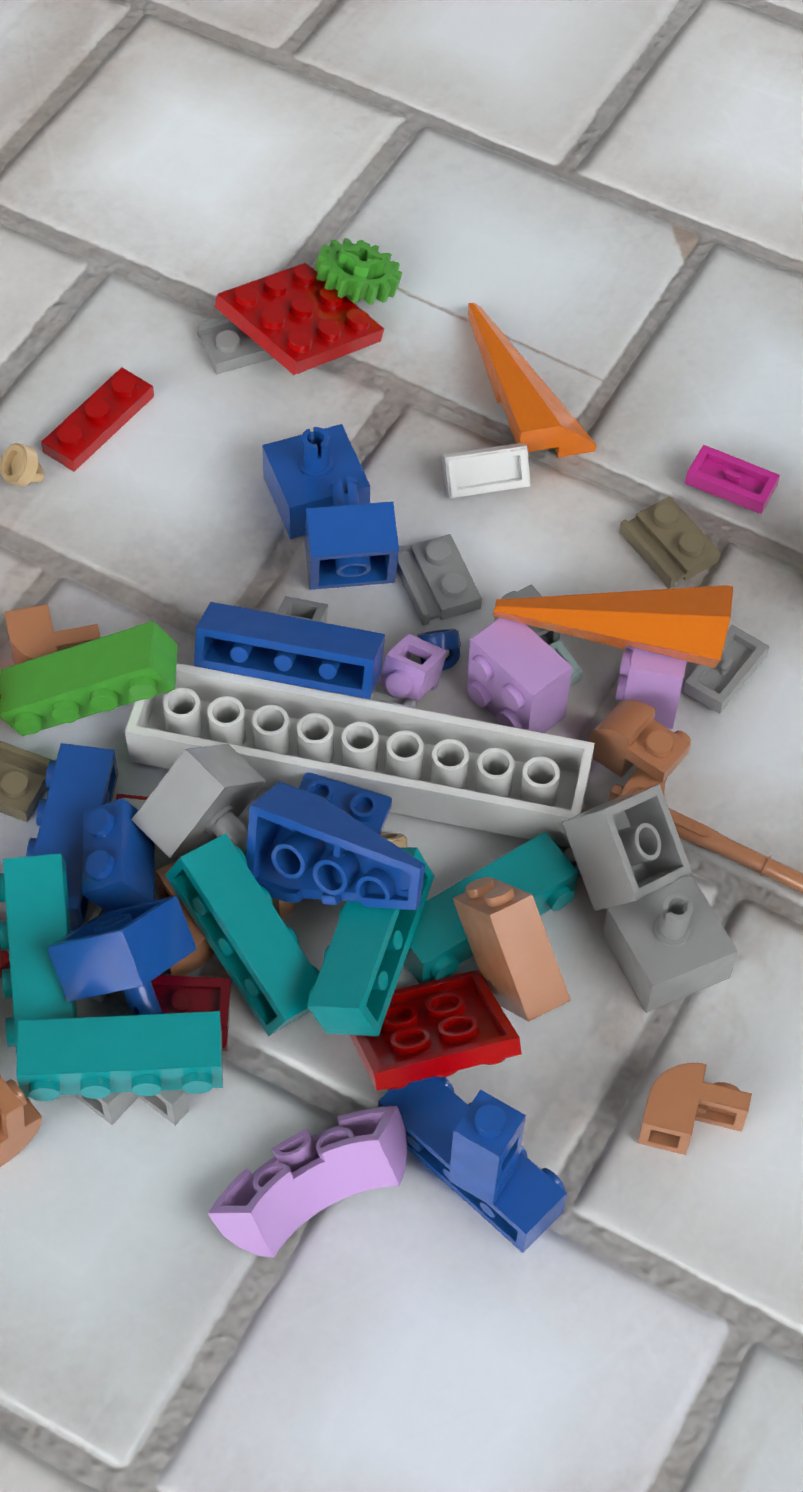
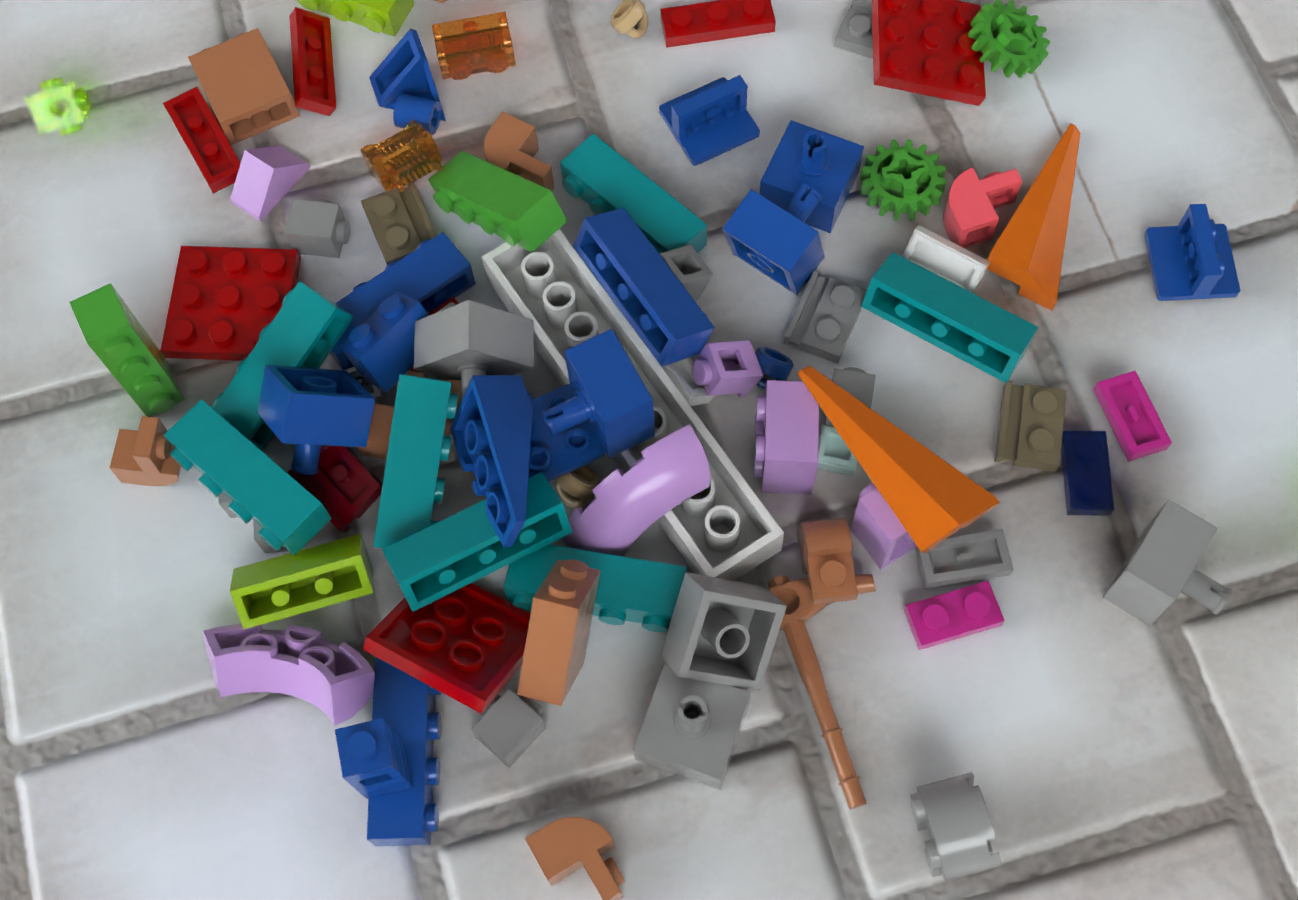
camera: 50 degrees right, 10 degrees up
none -> lime brick [230,534,374,630]
none -> light grey brick [471,689,546,768]
none -> blue brick [541,329,655,458]
none -> teal brick [560,134,707,254]
none -> lavender brick [562,424,711,557]
none -> blue bracket [659,75,760,166]
none -> bright green gear [860,139,947,221]
none -> teal brick [861,252,1038,383]
none -> dark pink plate [904,580,1005,650]
none -> coral brick [943,168,1023,248]
none -> clear blue plate [1061,430,1114,516]
none -> blue bracket [1144,204,1241,301]

